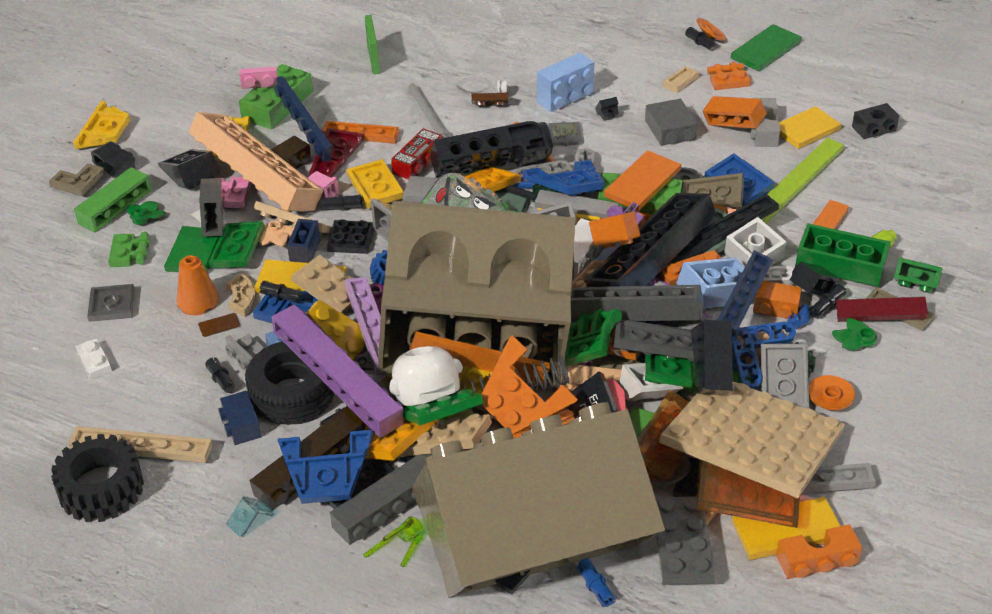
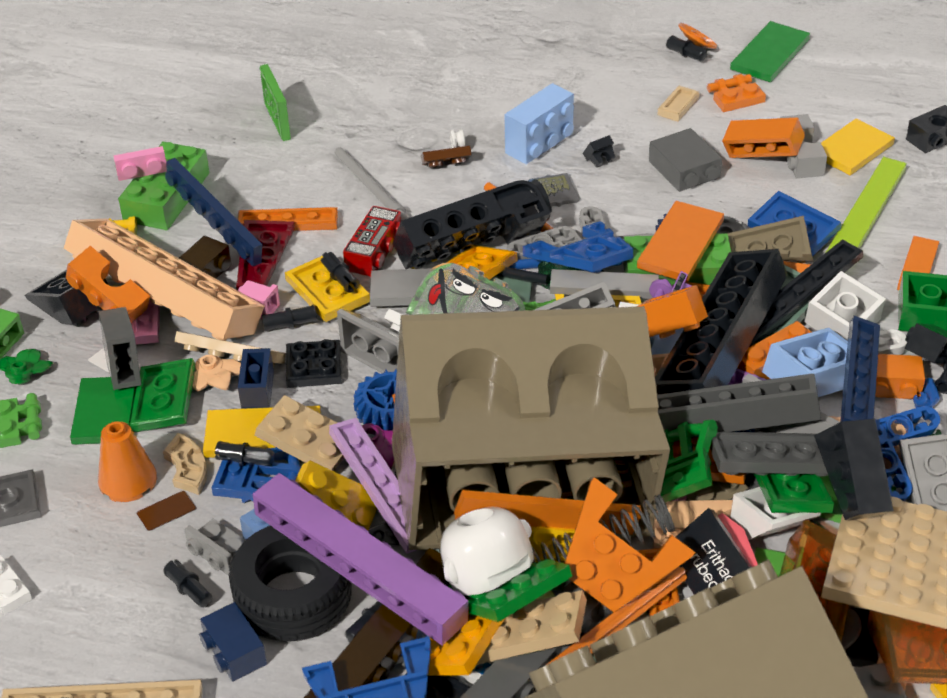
camera: 10 degrees left, 0 degrees up
none -> orange arch [66,246,150,323]
none -> black axle [321,252,360,293]

